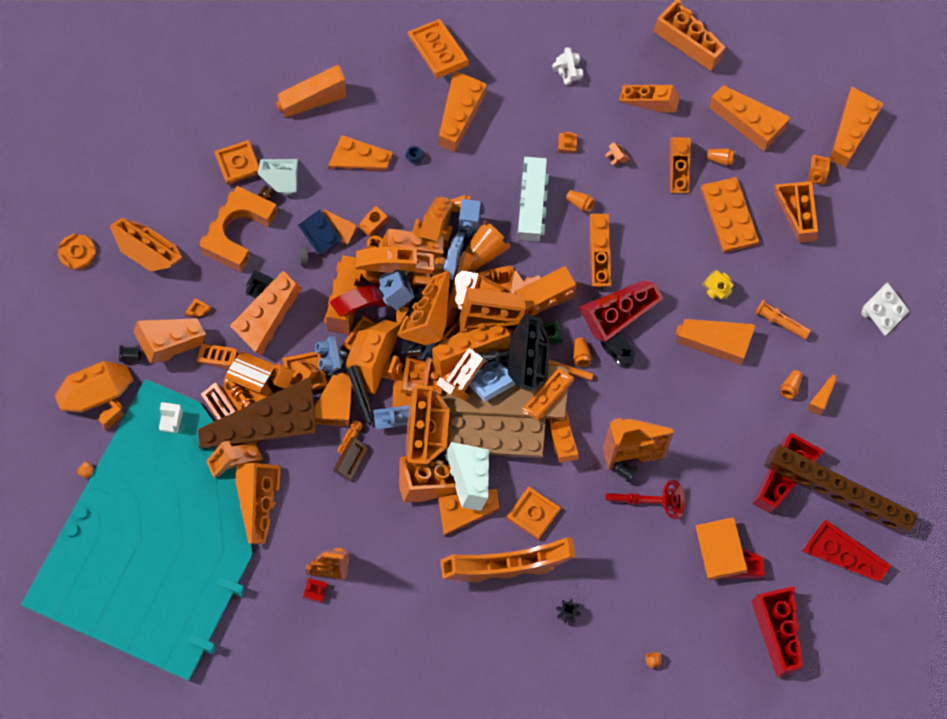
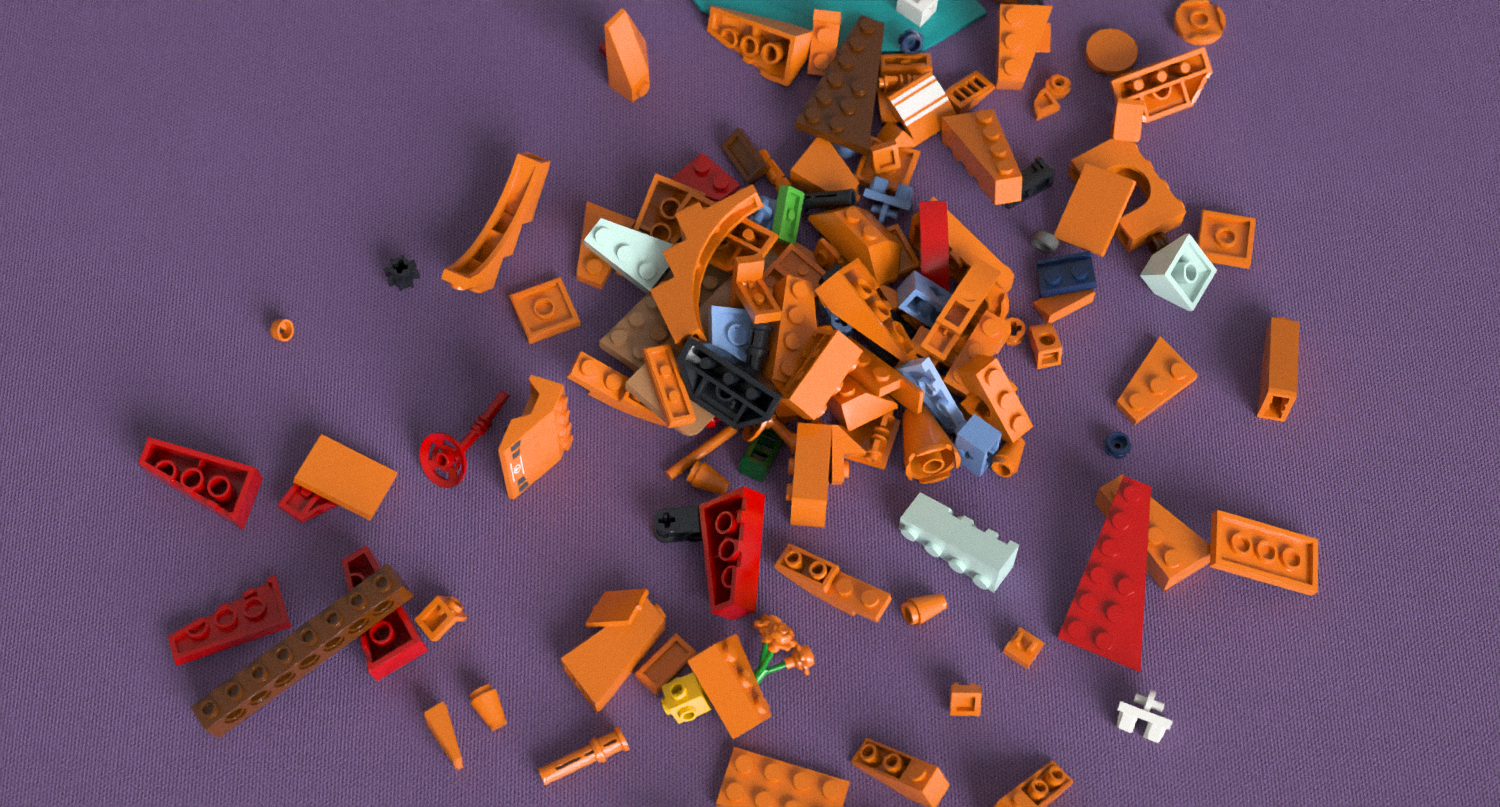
camera: 125 degrees right, 5 degrees down
none -> orange bracket [414,595,468,641]
none -> orange piece [585,588,649,628]
none -> orange tile [635,633,697,696]
none -> orange arch [650,184,764,351]
none -> red wing [671,152,740,202]
none -> orange wedge [687,633,772,739]
none -> orange plant [752,614,815,685]
none -> bright green plate [772,185,804,245]
none -> dark blue plate [898,29,923,54]
none -> orange plate [1045,74,1071,99]
none -> orange tile [1053,163,1136,257]
none -> red wing [1057,476,1151,673]
none -> orange tile [1085,28,1138,77]
none -> orange slope [1110,98,1145,142]

